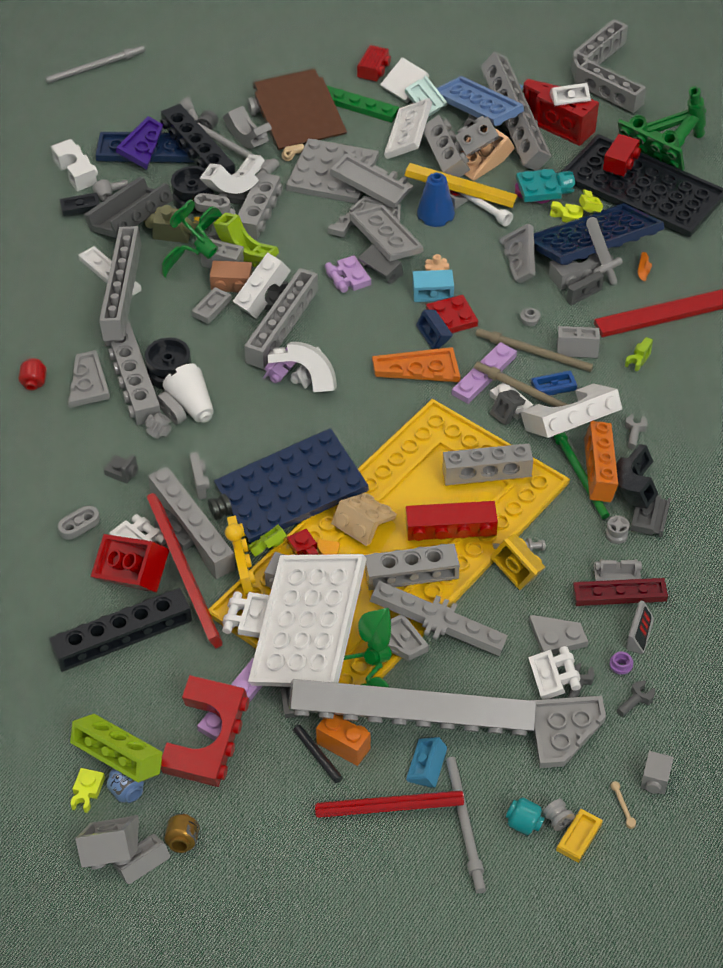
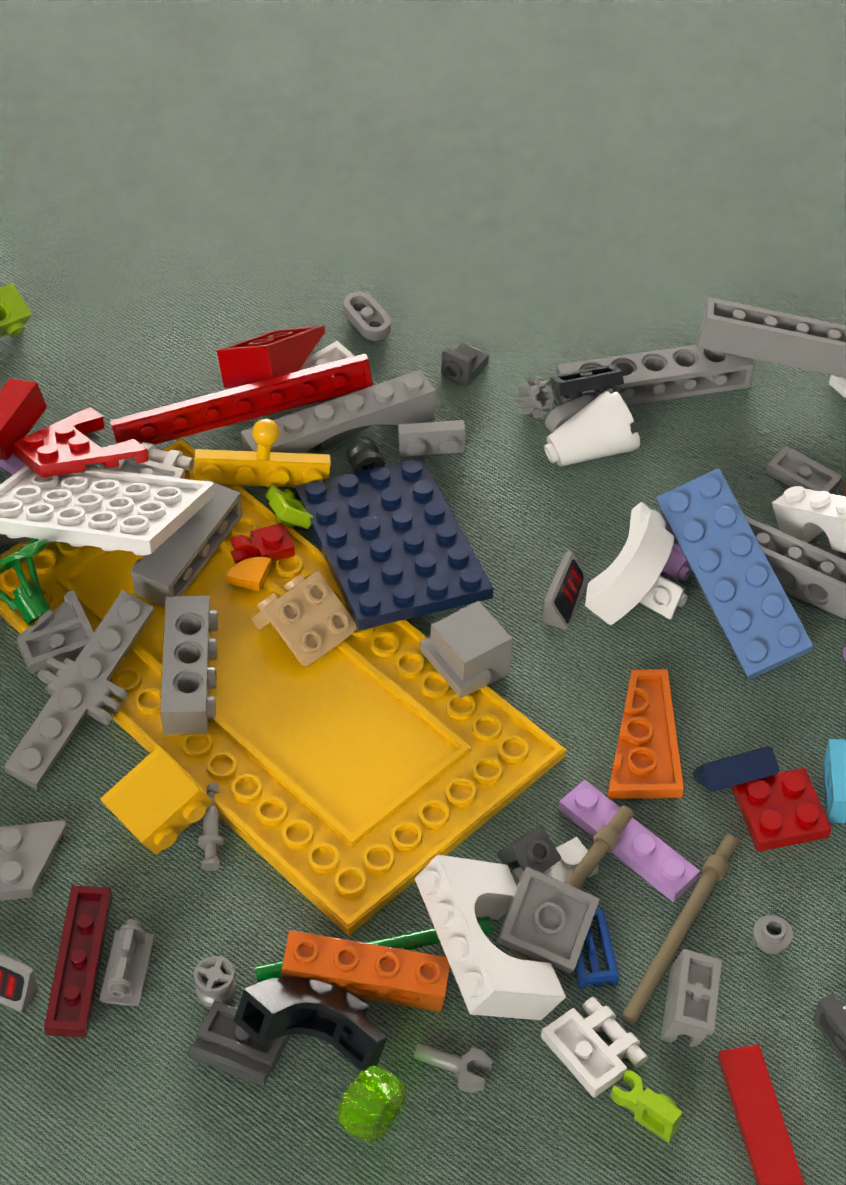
camera: 95 degrees right, 0 degrees up
red head [18,358,47,390] -> none
black brick [49,588,192,672] -> none
light grey wing [68,350,110,408] -> none
black wheel [145,337,191,390] -> none
red brick [405,501,498,541] -> none
light grey brick [442,443,533,485] -> none
none -> red wing [12,407,149,478]
none -> clear neon green gear [337,1065,406,1143]
none -> light grey plate [420,601,512,698]
none -> light grey plate [496,867,600,974]
none -> white plate [541,997,648,1098]
none -> slope [542,551,588,629]
none -> black plate [550,365,624,399]
none -> medium blue plate [656,468,814,681]

